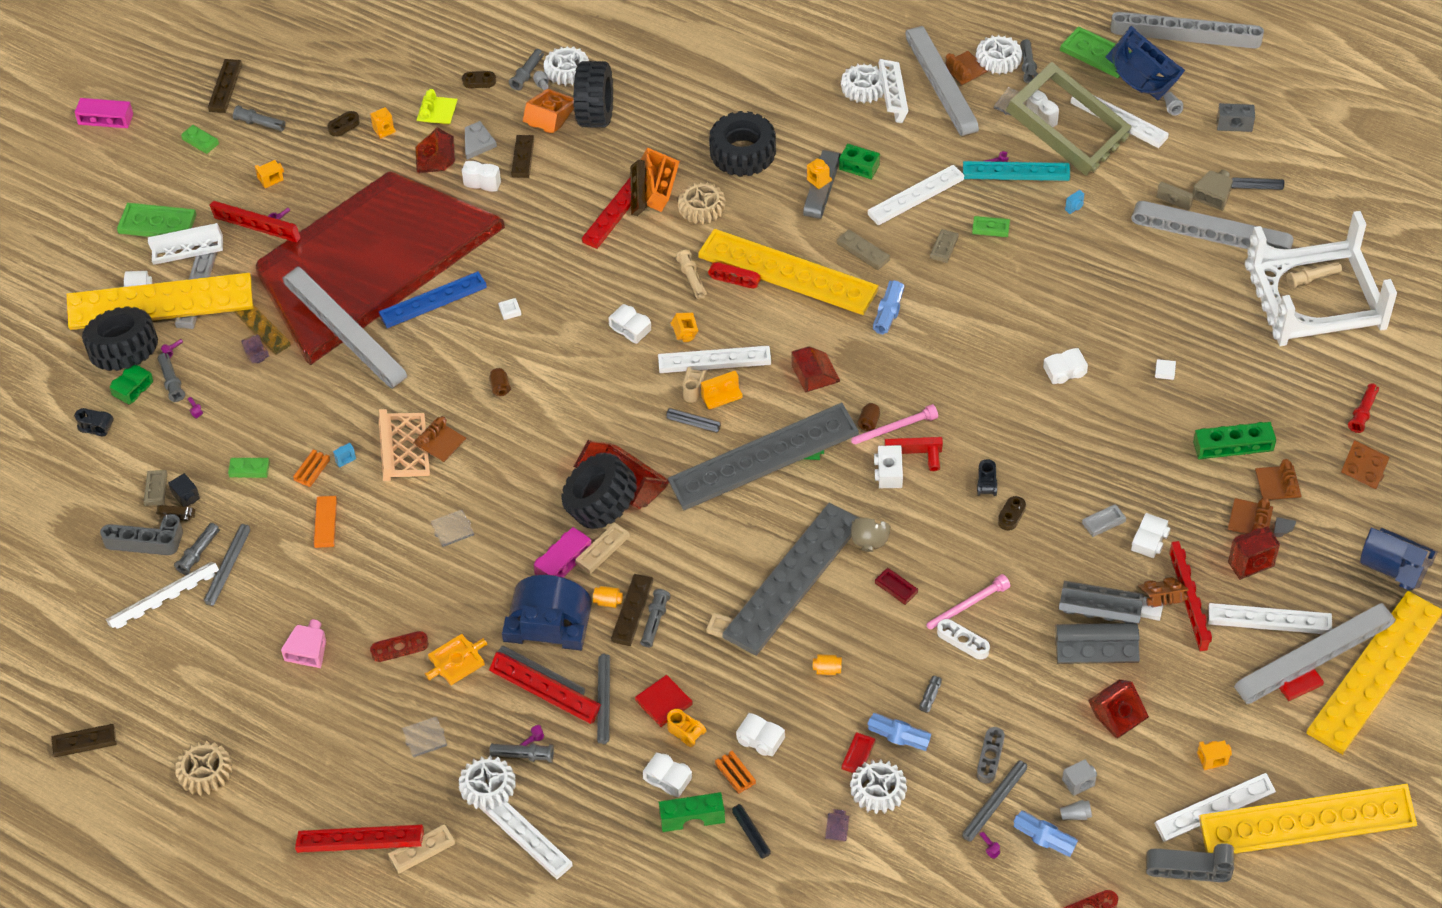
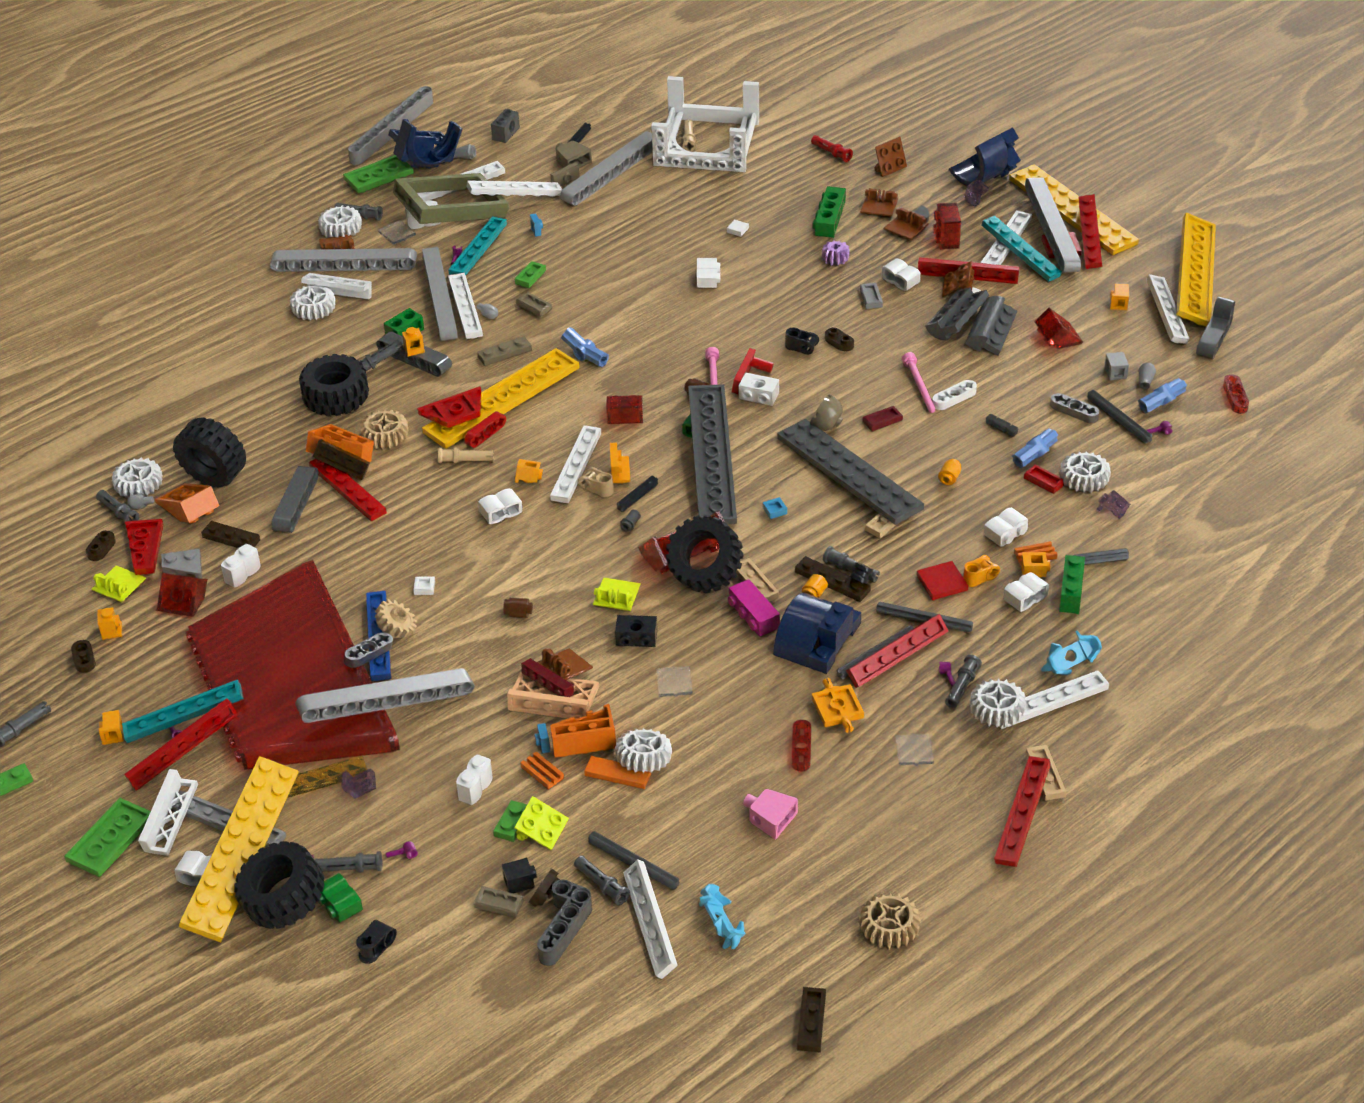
camera: 70 degrees left, 10 degrees down
none -> teal plate [122,679,244,743]
none -> red wing [125,519,164,575]
none -> dark grey beam [272,466,318,533]
none -> flat silver beam [344,632,393,668]
none -> dark grey pin [360,339,404,371]
none -> tan gear [375,599,417,639]
none -> red wing [417,386,482,428]
none -> light grey beam [422,247,458,341]
none -> white brick [456,754,493,805]
none -> white plate [467,181,562,197]
none -> light grey cylinder [477,303,498,319]
none -> neon yellow hinge [514,796,569,850]
none -> dark red piece [521,658,574,697]
none -> orange wedge [550,704,616,758]
none -> neon yellow hinge [593,578,641,611]
none -> black brick [615,615,658,647]
none -> white gear [615,728,672,773]
none -> dark grey pin [620,509,641,532]
none -> medium azure piece [699,884,746,949]
none -> dark azure plate [763,497,787,519]
none -> lavender gear [822,240,850,266]
none -> black wheel [850,562,874,584]
none -> bracket [964,178,989,207]
none -> teal plate [981,215,1062,282]
none -> light orange brick [1021,552,1050,577]
none -> medium azure piece [1041,631,1102,675]
none -> red plate [1078,194,1103,269]

